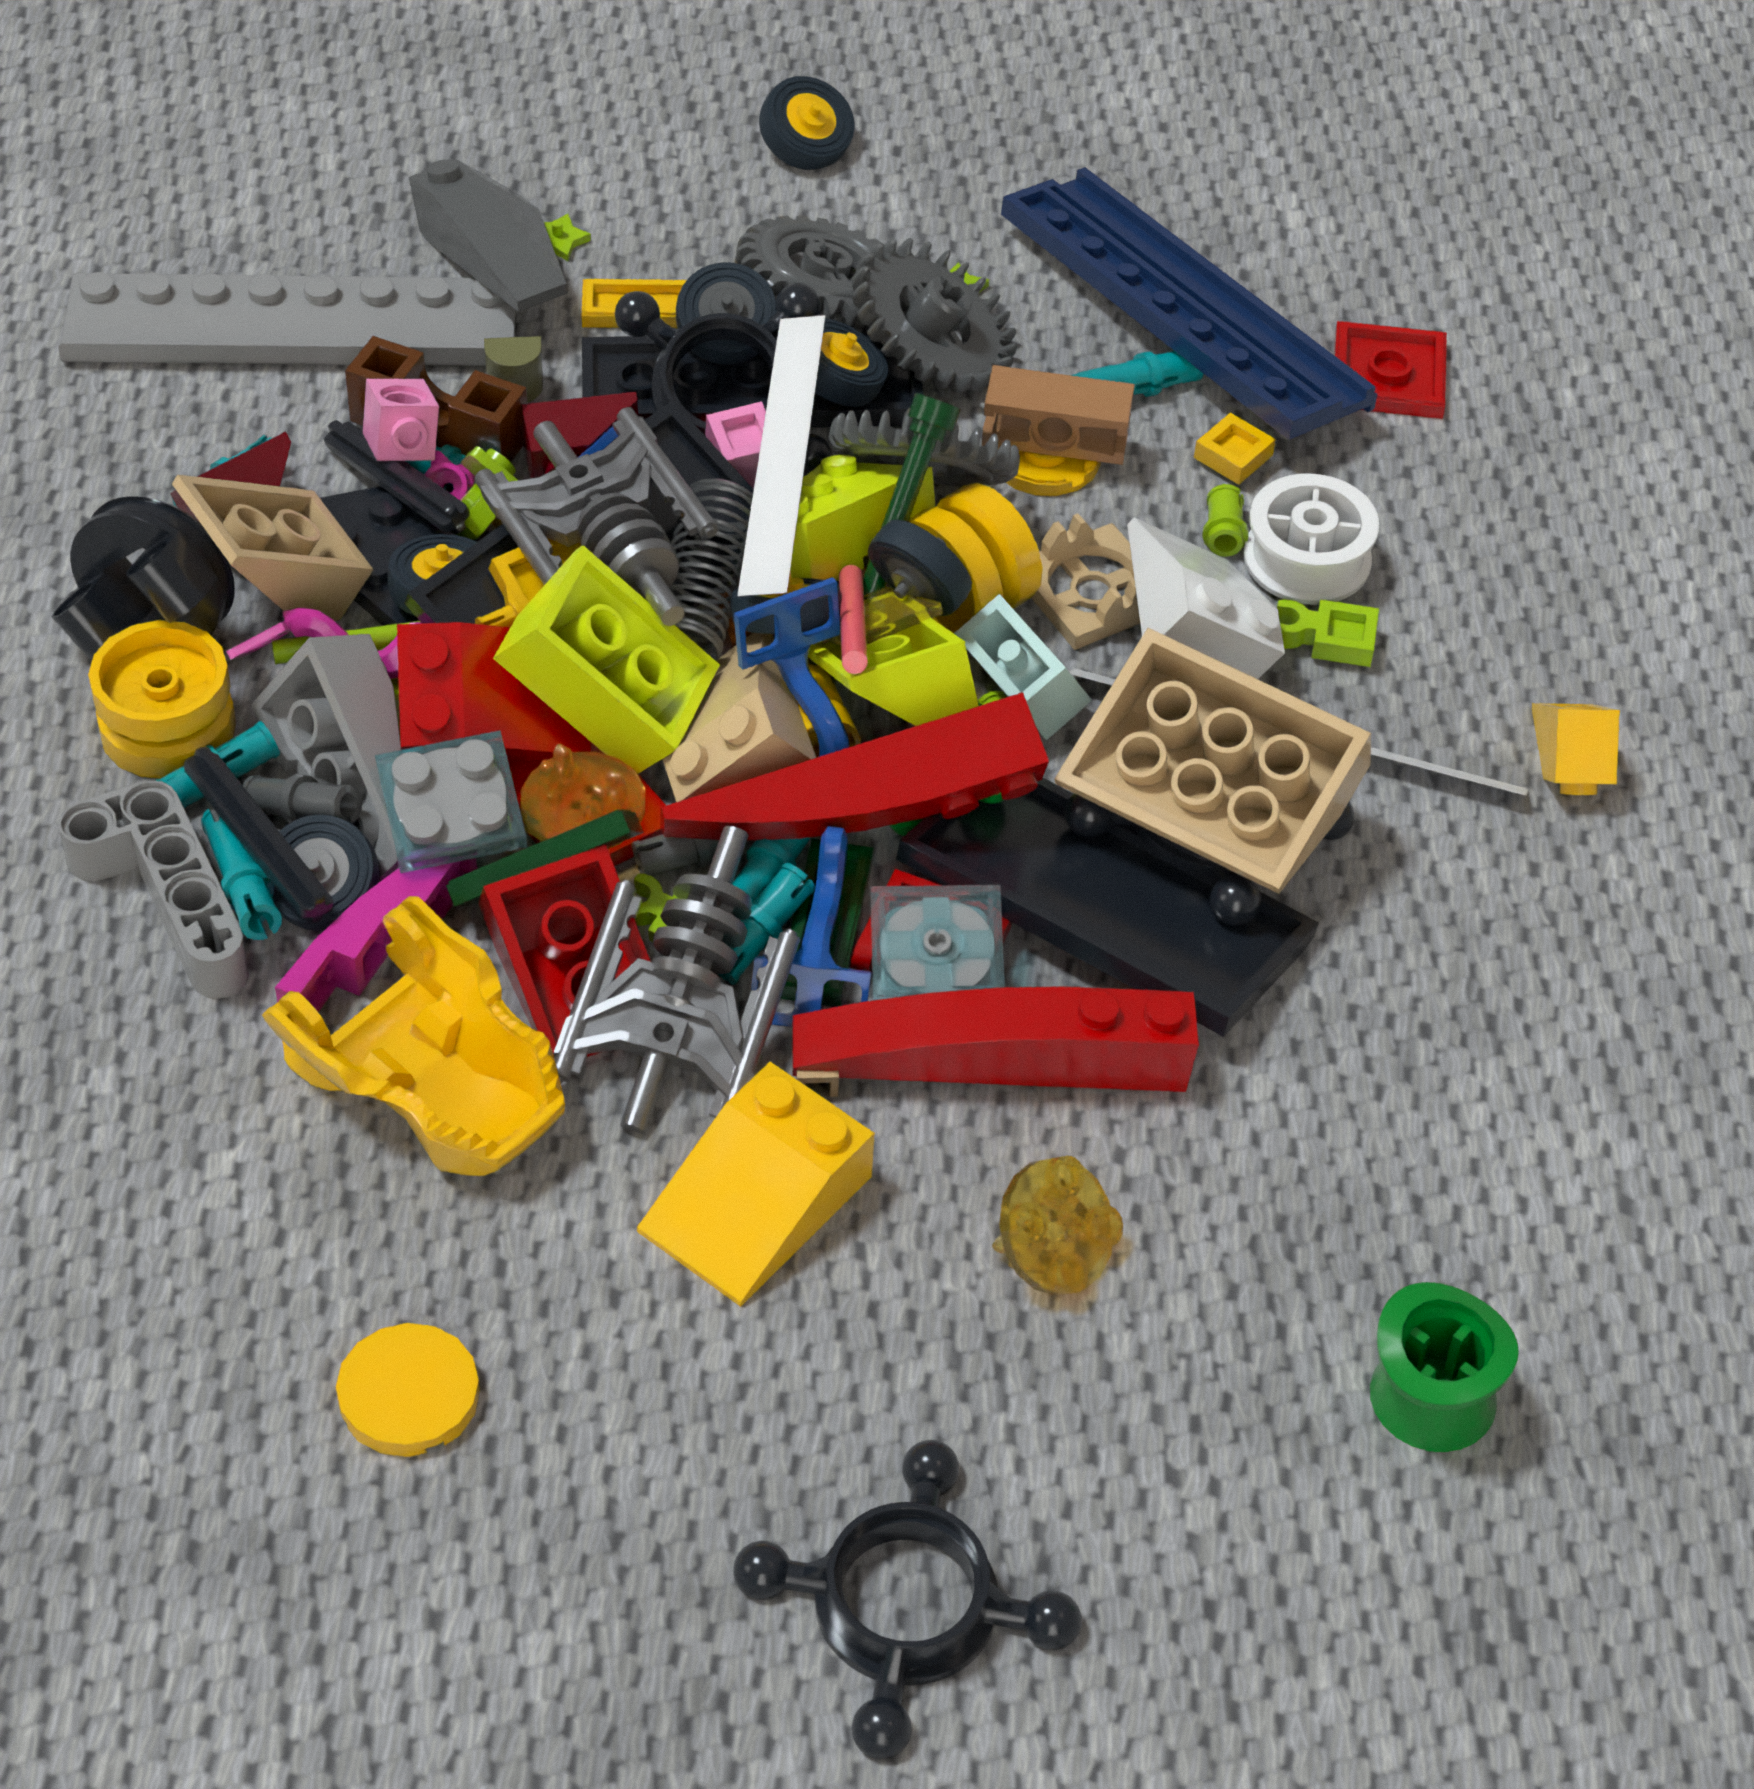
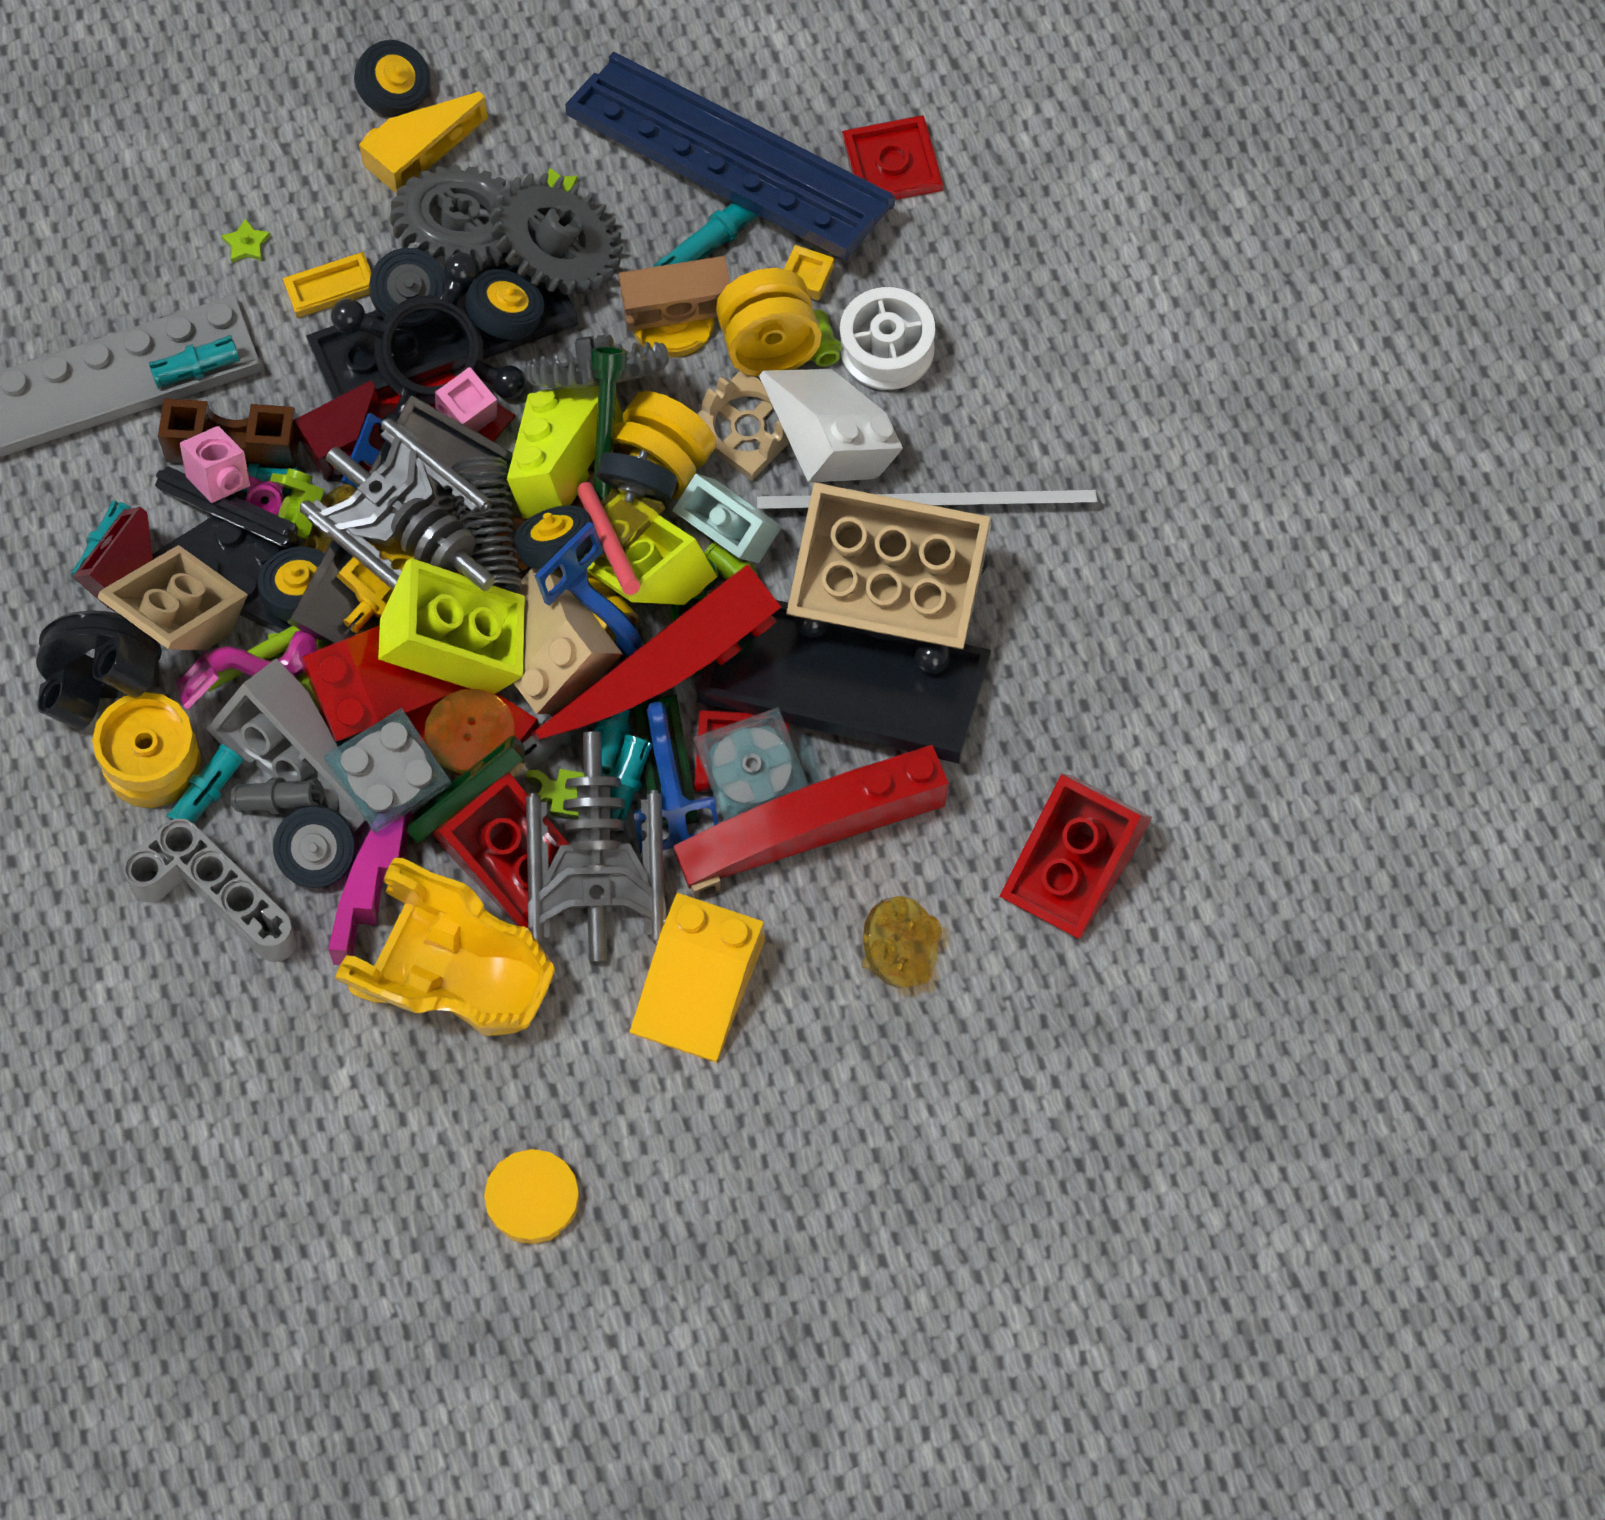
camera: 15 degrees left, 15 degrees up
black axle [184,747,333,924] -> none
teal pin [201,808,282,940] -> none
dark grey wedge [409,159,568,312] -> none
olive brick [484,336,543,403] -> none
black piece [733,1440,1082,1759] -> none
white sticker [737,315,825,596] -> none
lime plate [1277,599,1379,667] -> none
green hat [1370,1282,1519,1452] -> none
yellow slope [1532,703,1620,795] -> none
none -> teal pin [149,335,240,389]
none -> yellow slope [359,91,488,194]
none -> yellow wheel [716,268,822,377]
none -> red slope [999,774,1152,939]

